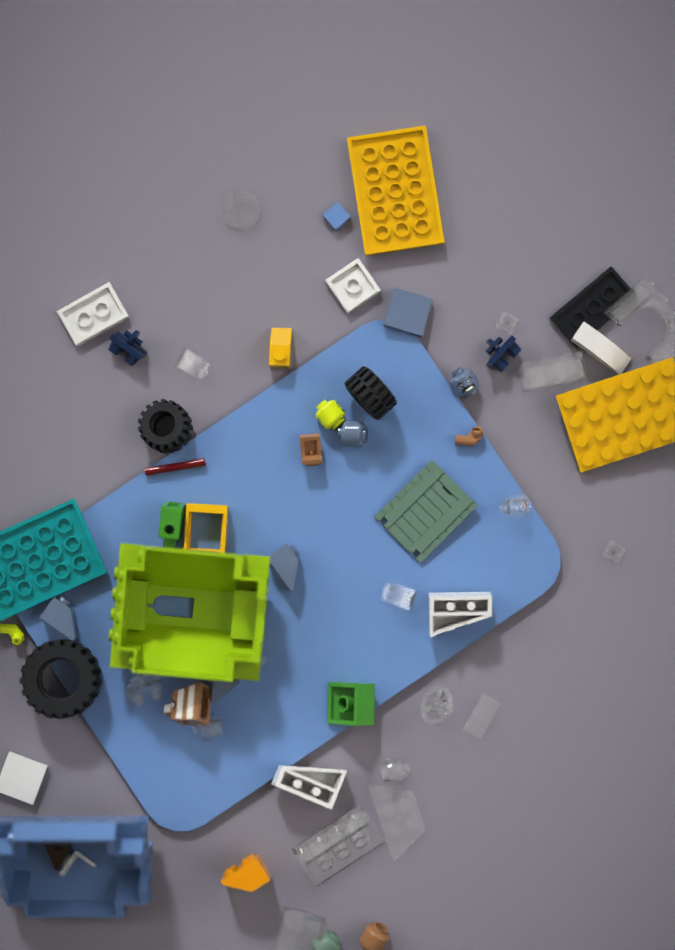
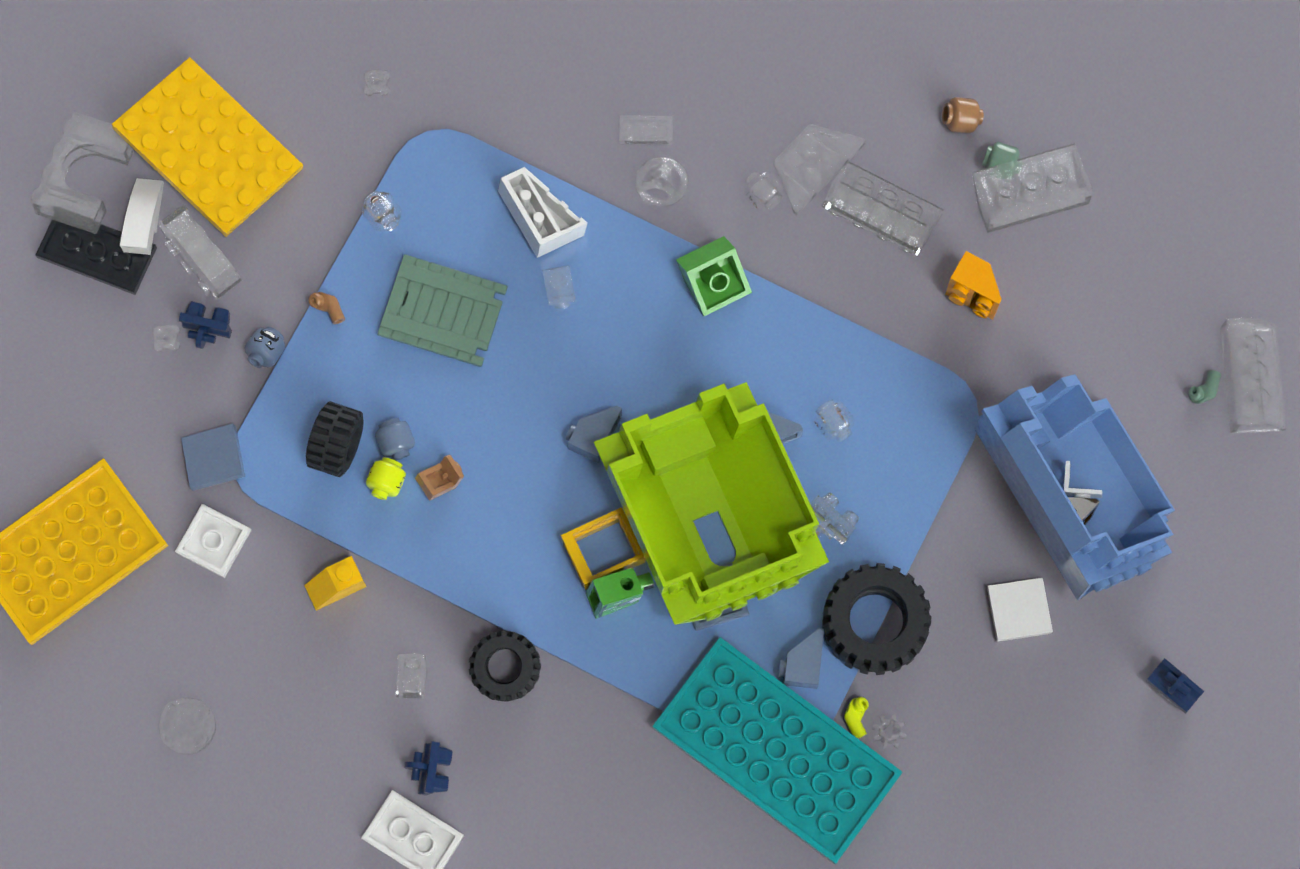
camera: 120 degrees left, 10 degrees down
dark red bar [144,458,206,476] -> none
medium nougat torso [164,682,212,726] -> none
white wedge [271,765,347,809] -> none
medium blue tile [323,202,351,231] -> none

